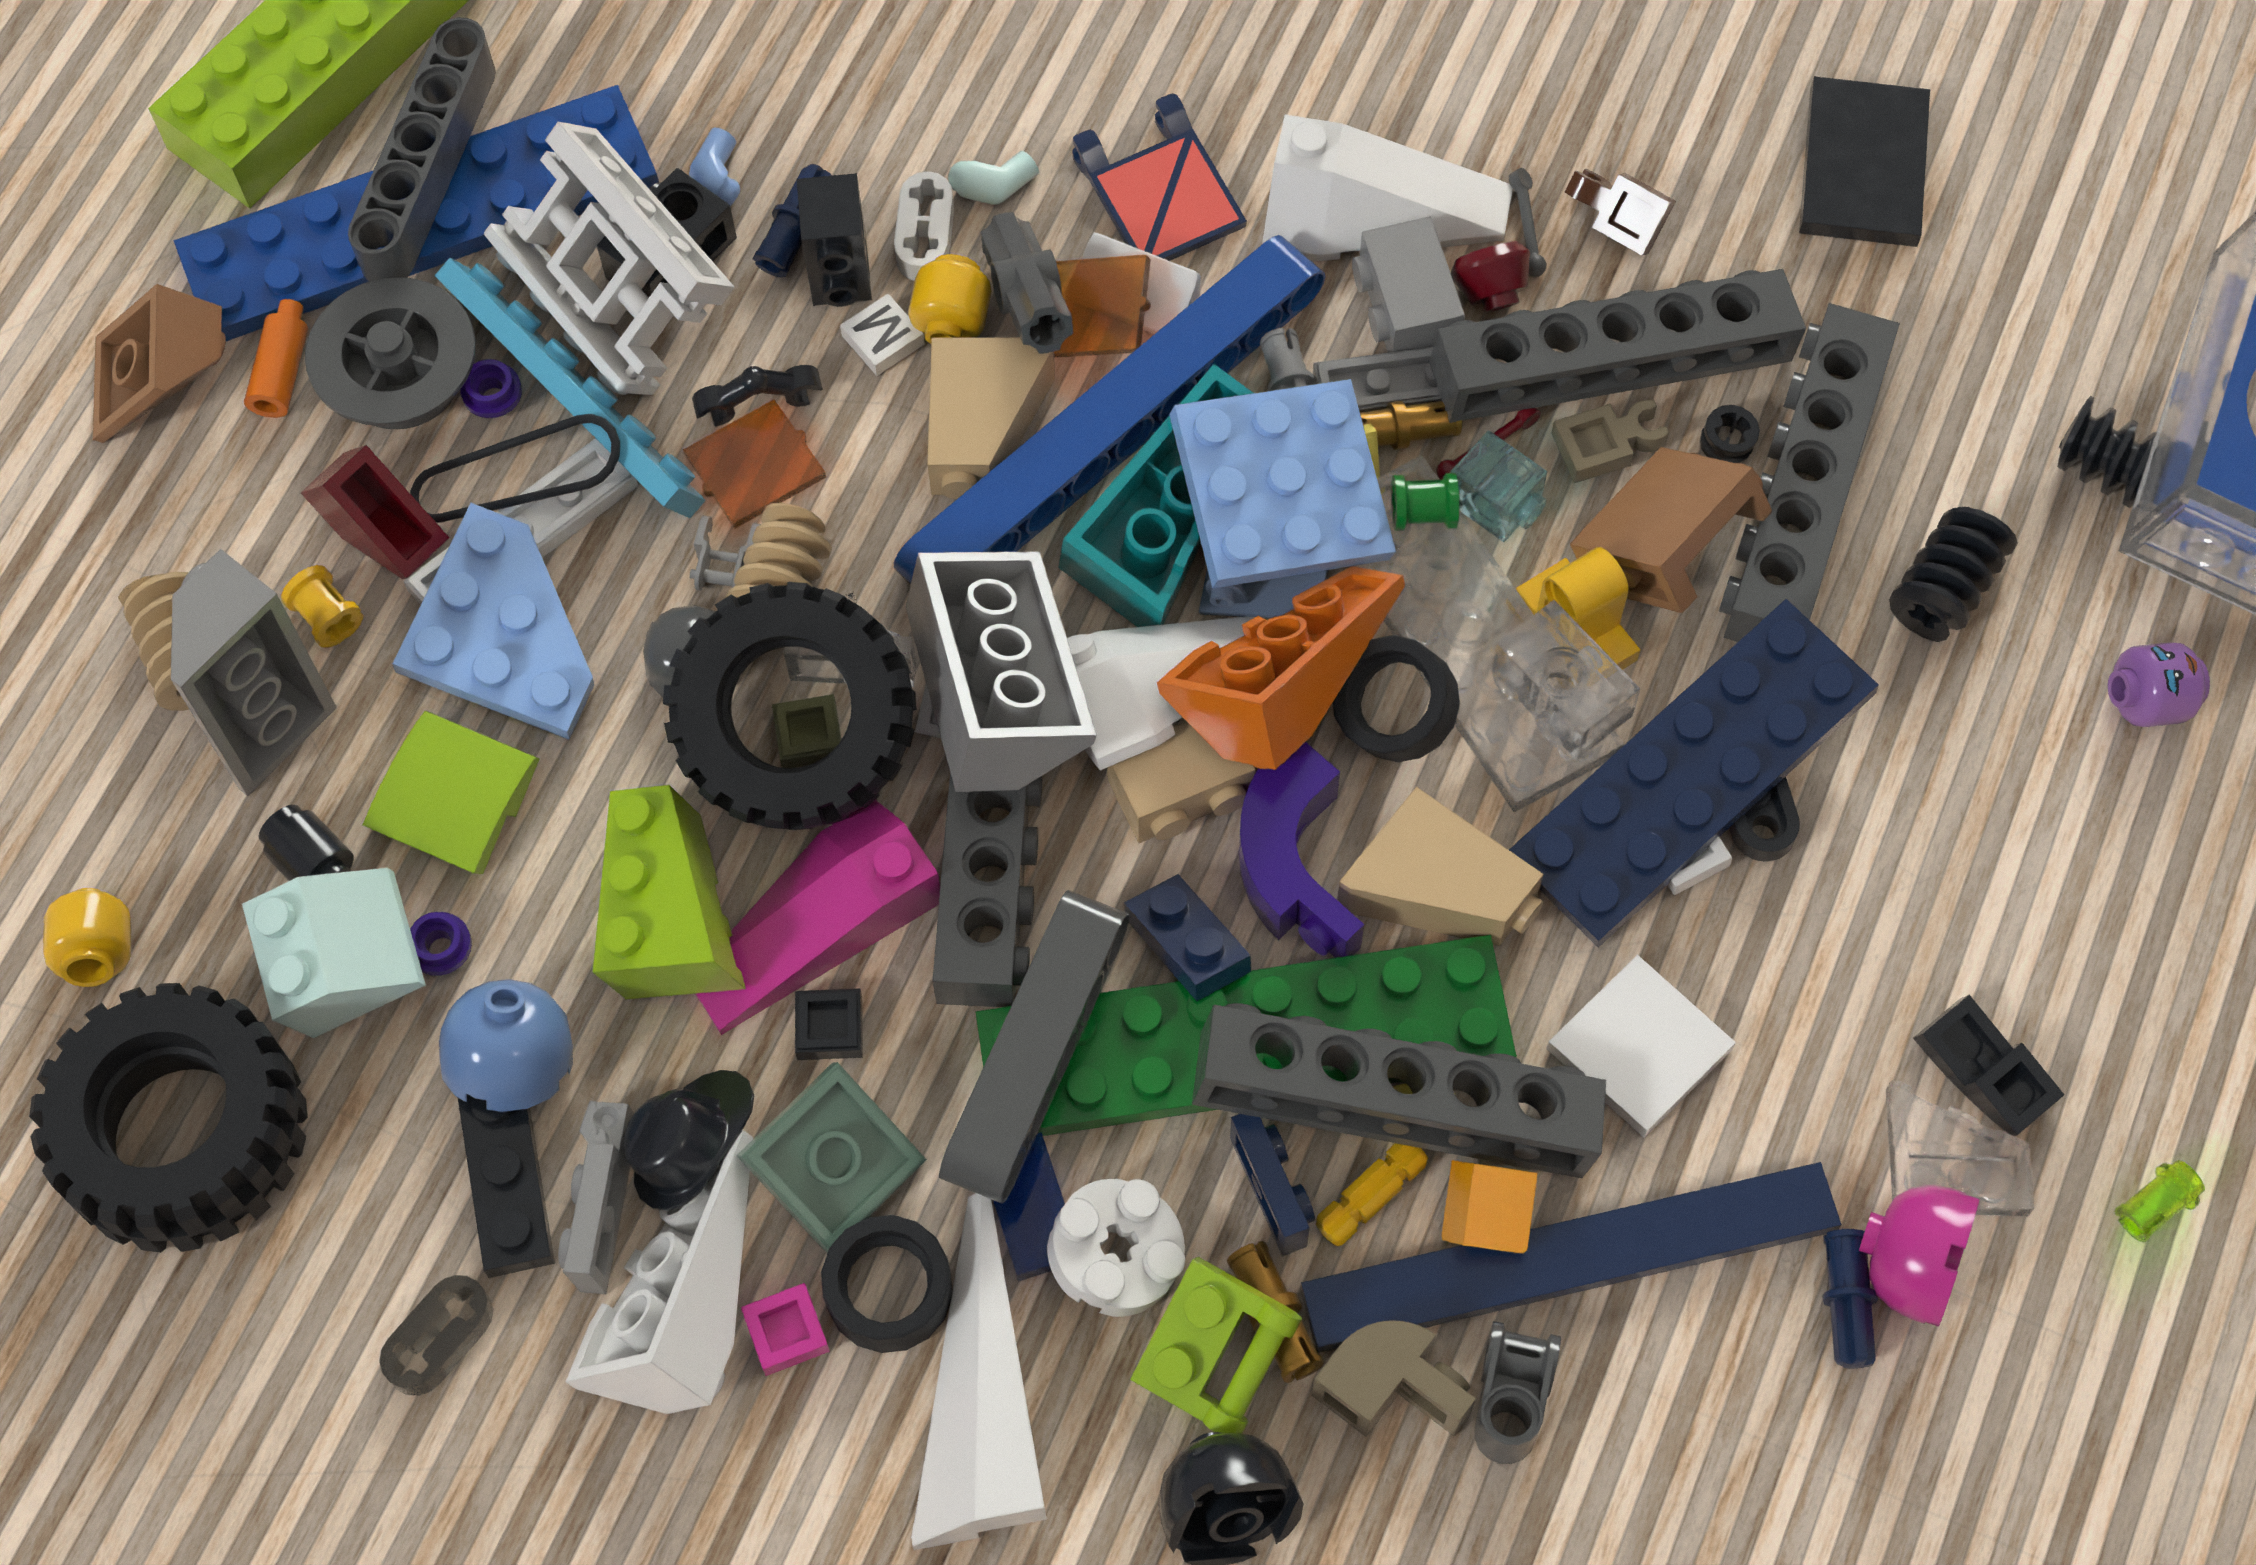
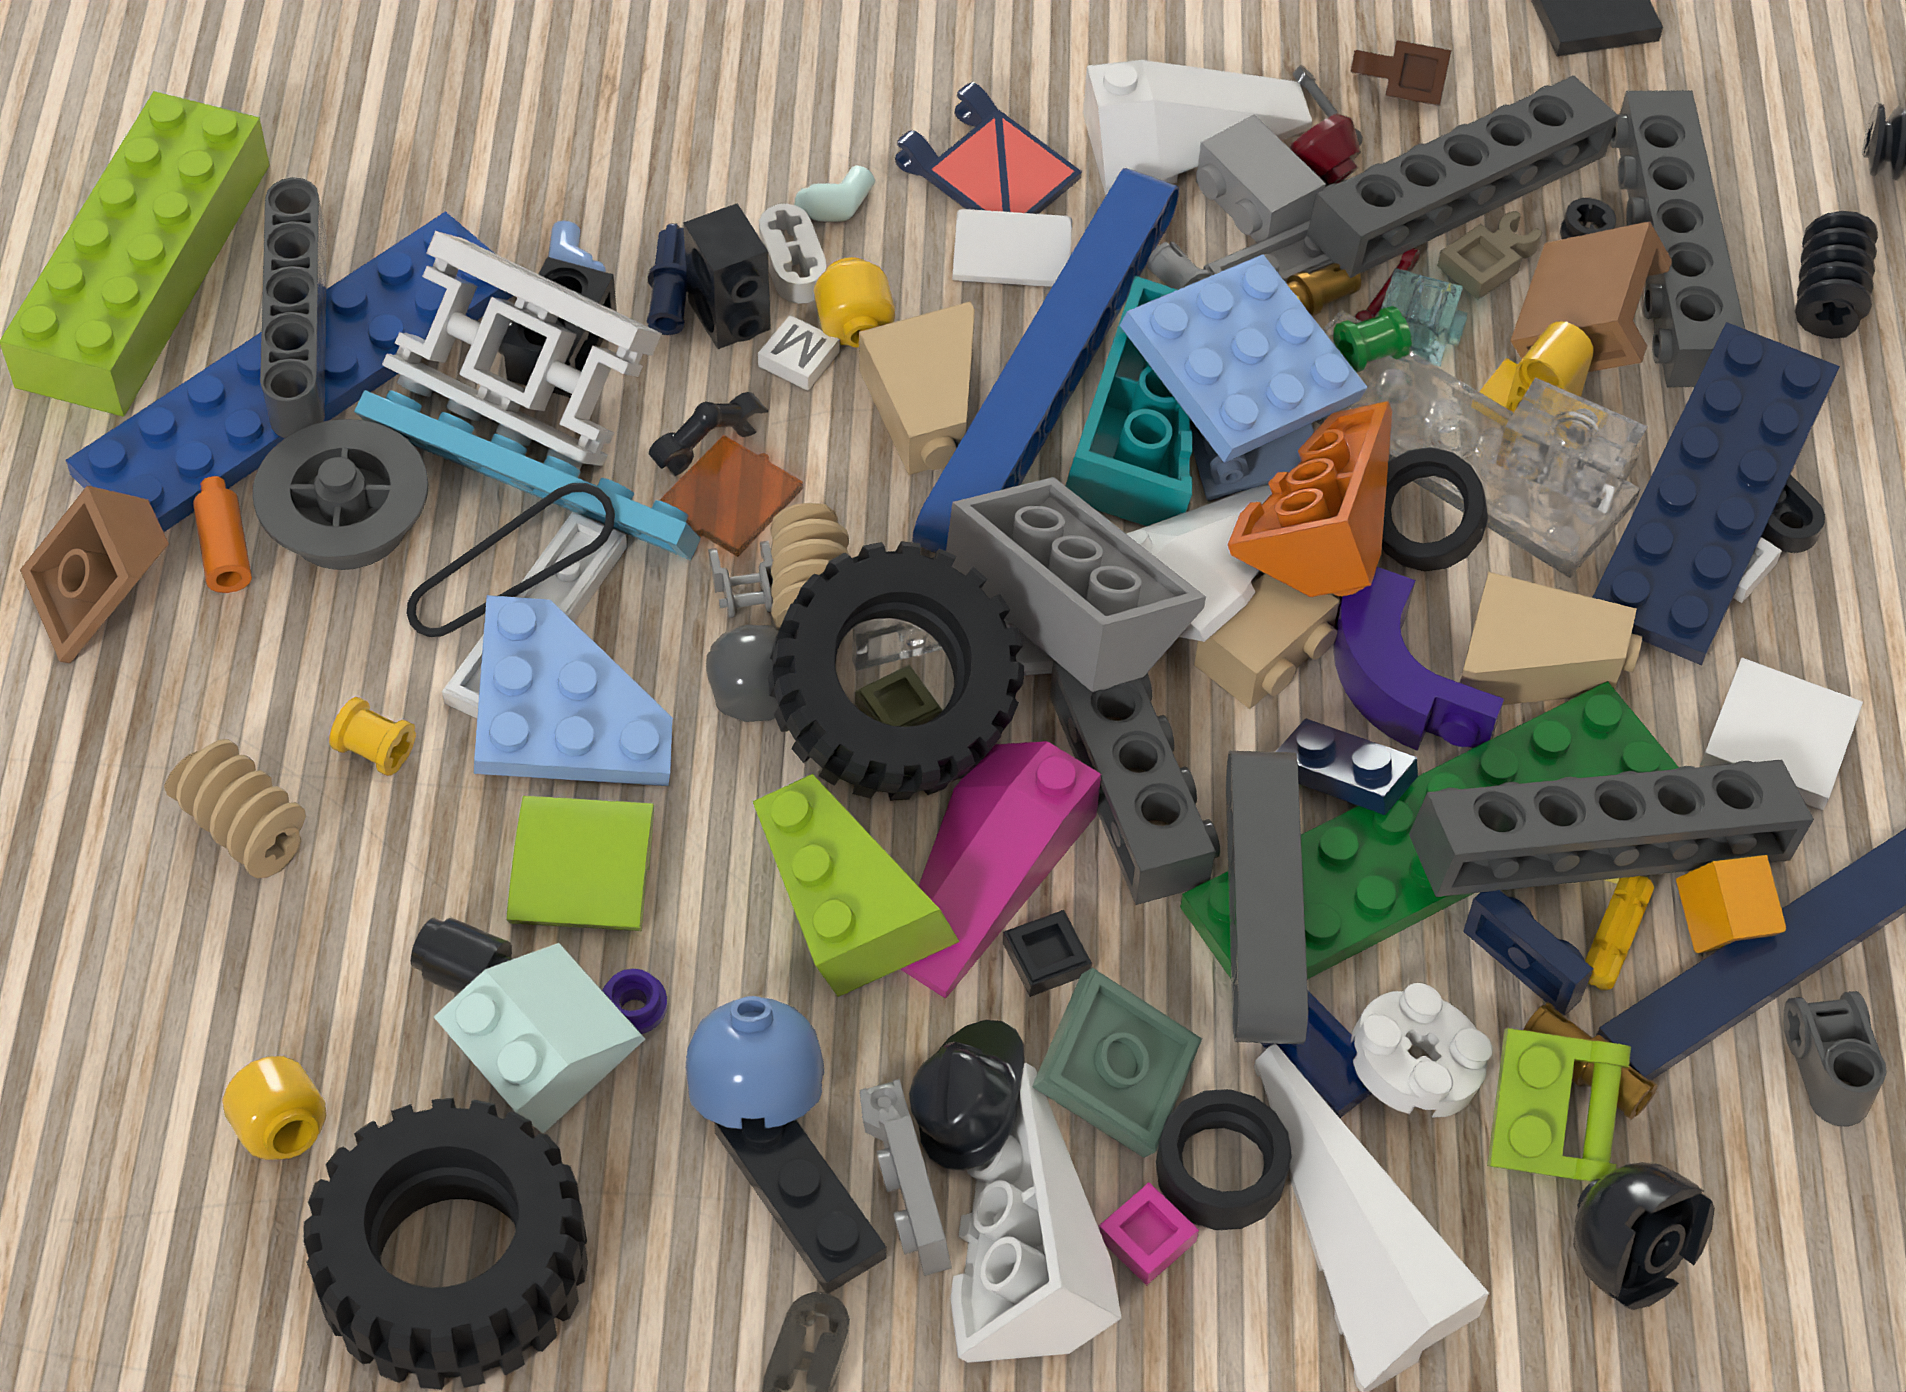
camera: 25 degrees left, 10 degrees down
light grey slope [171,549,337,796] -> none
dark red slope [300,445,449,579] -> none
dark purple plate [460,359,522,418] -> none
dark grey piece [980,212,1073,354] -> none
clear orange piece [1054,255,1151,358] -> none
dark tan brick [1311,1320,1476,1437] -> none

